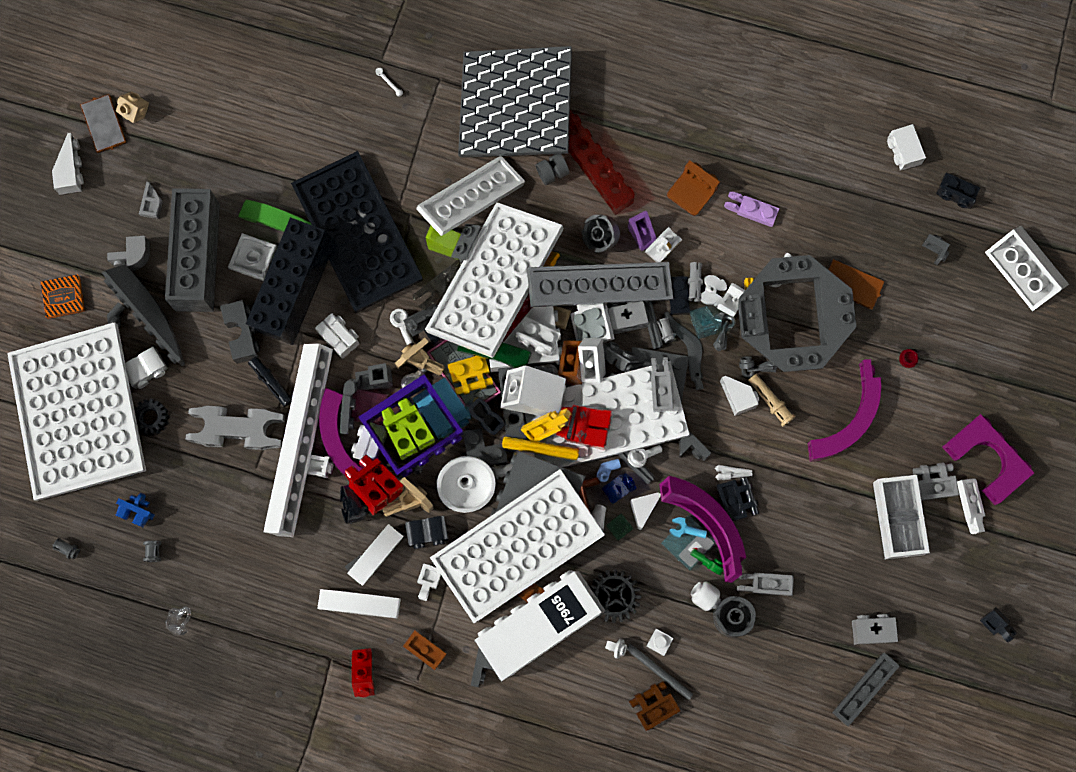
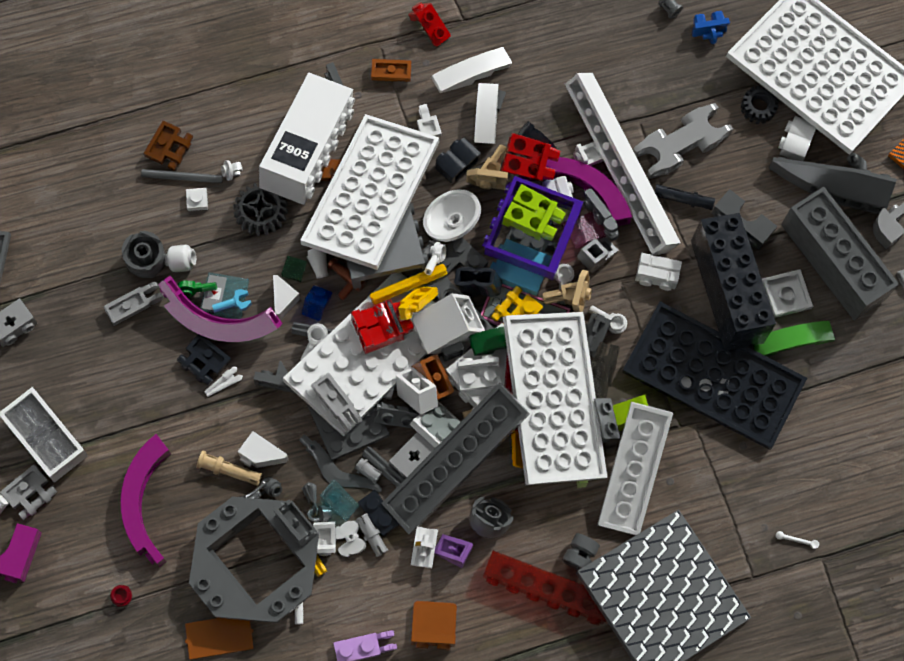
camera: 140 degrees right, 5 degrees down
light blue arm [597,459,621,482] -> none
none -> white plate [424,242,446,275]

